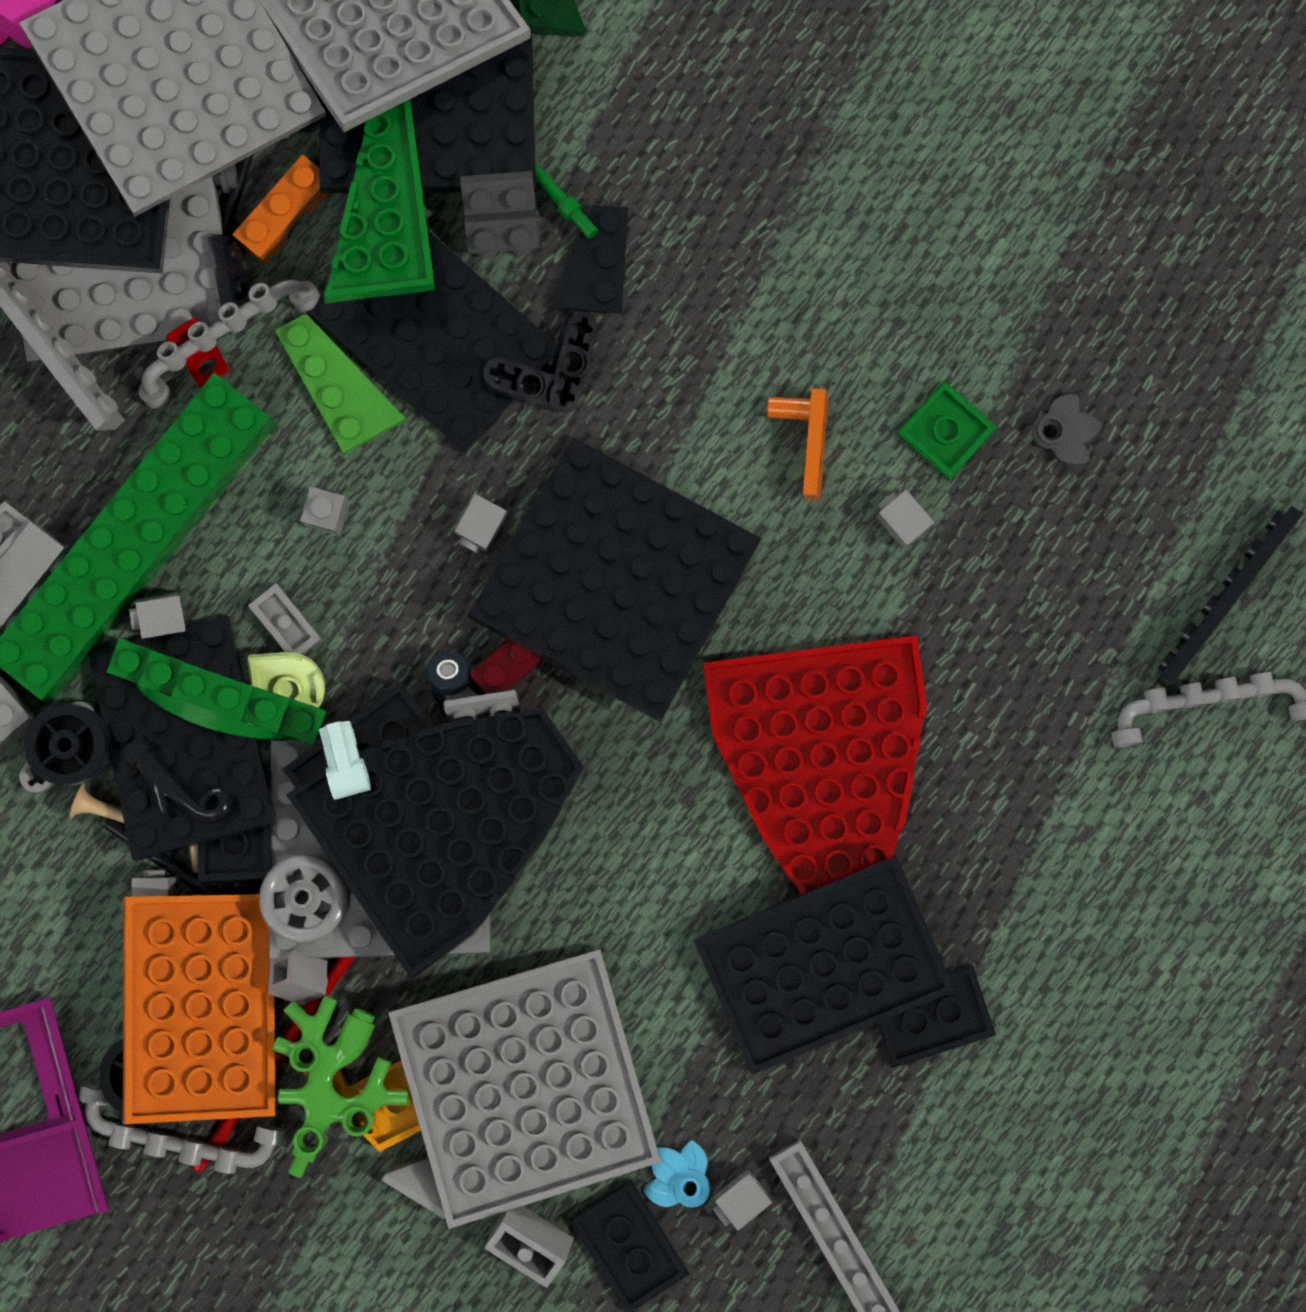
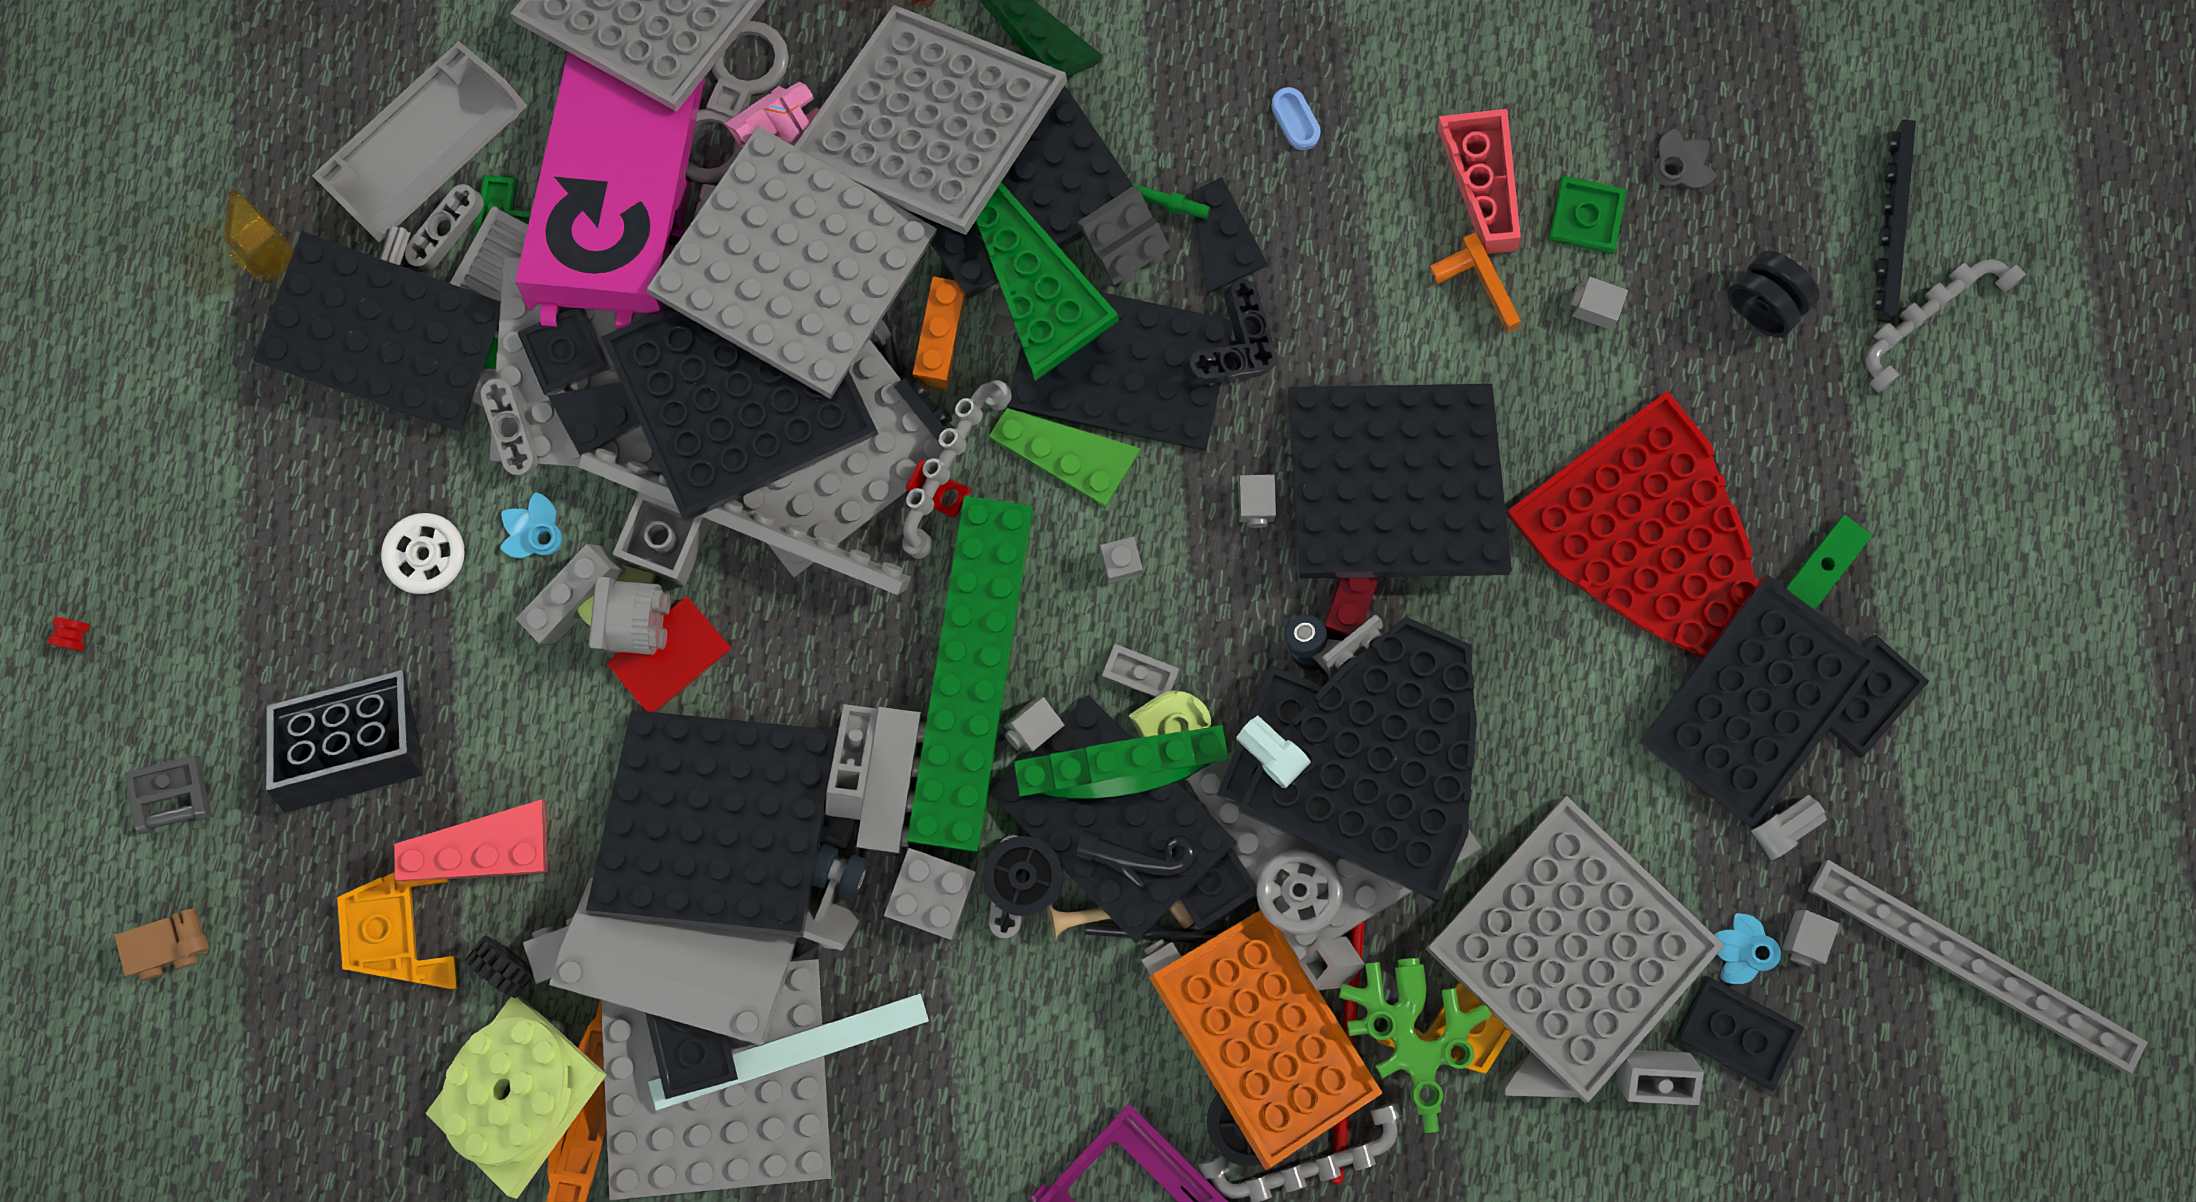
camera: 30 degrees left, 5 degrees down
none -> light blue tile [1271,87,1320,150]
none -> coral wedge [1438,109,1521,254]
none -> black wheel [1727,251,1820,338]
none -> light grey piece [1750,795,1827,860]
none -> green tile [1785,514,1872,610]

